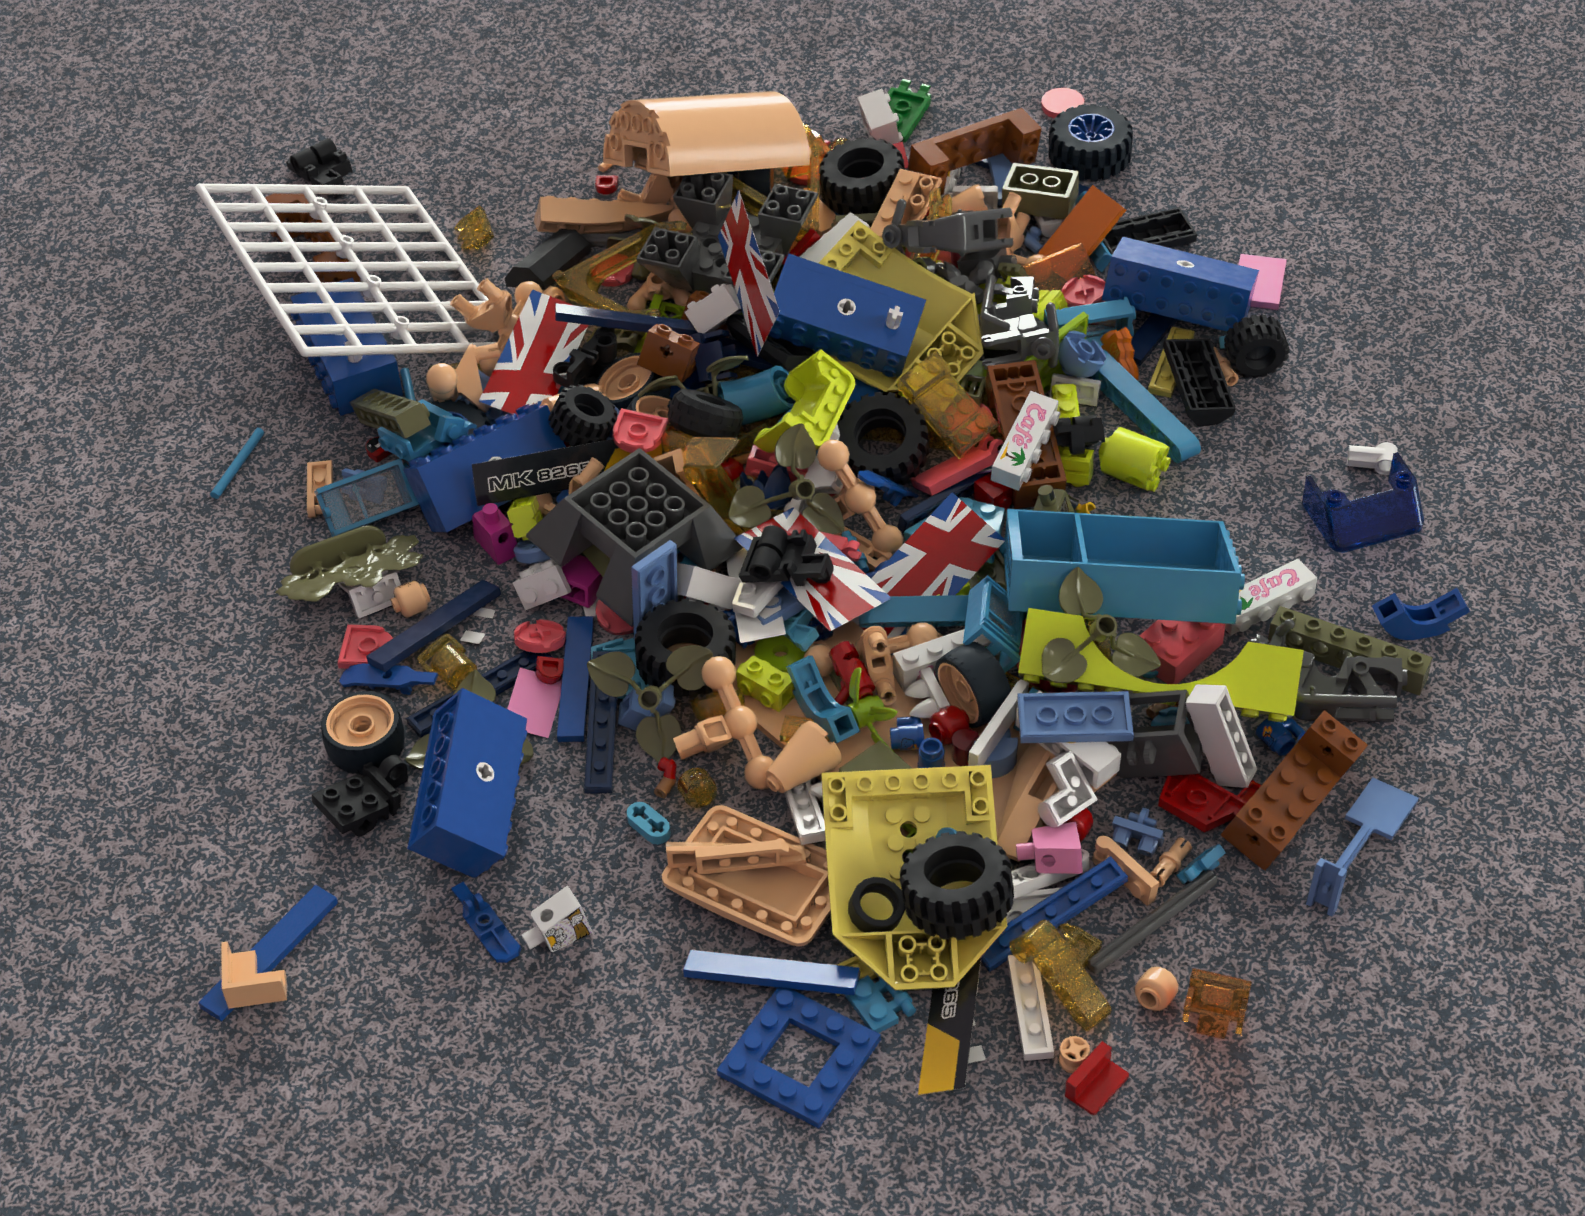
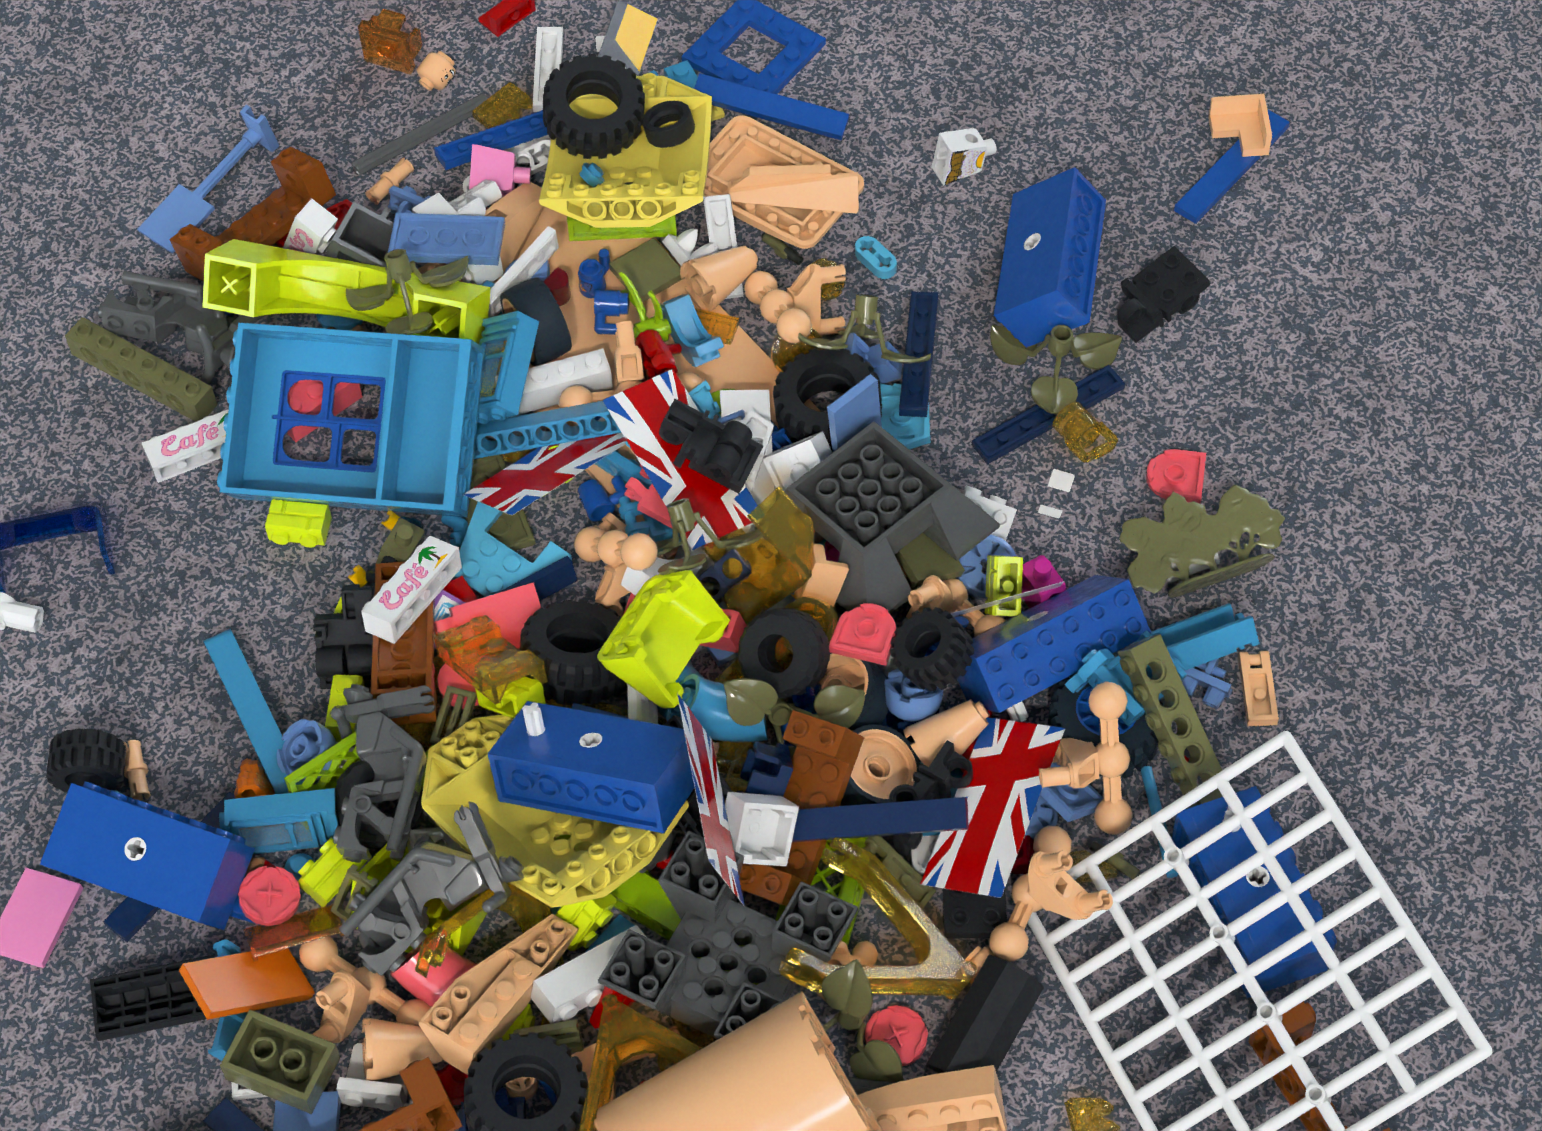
camera: 175 degrees left, 10 degrees up
dark azure bar [210,428,264,499] -> none
wheel [321,691,404,774] -> none
blue piece [339,663,438,695] -> none
dark blue tile [366,580,501,672] -> none
light nougat head [390,580,431,618] -> none
blue piece [451,882,522,963] -> none
bright pink sticker [507,668,562,738] -> none
coral tile [514,619,566,653] -> none
red tile [536,656,564,684] -> none
blue tile [557,616,594,742] -> none
arm [654,757,677,798] -> none
neon yellow brick [736,655,795,712] -> none
blue piece [858,470,919,507] -> none
white tile [905,667,950,718] -> none
red head [928,705,970,745] -> none
clear yellow beam [1009,919,1112,1031] -> none
medium blue arm [1024,226,1043,254] -> none
light nougat wheel [1059,1036,1090,1074] -> none
light nougat plate [1092,836,1159,906] -> none
neon yellow cylinder [1099,427,1171,492] -> none
light yellow tile [1148,326,1195,398] -> none
black piece [1163,338,1236,426] -> none
dark azure plate [1176,844,1226,884] -> none
blue arch [1372,588,1471,640] -> none

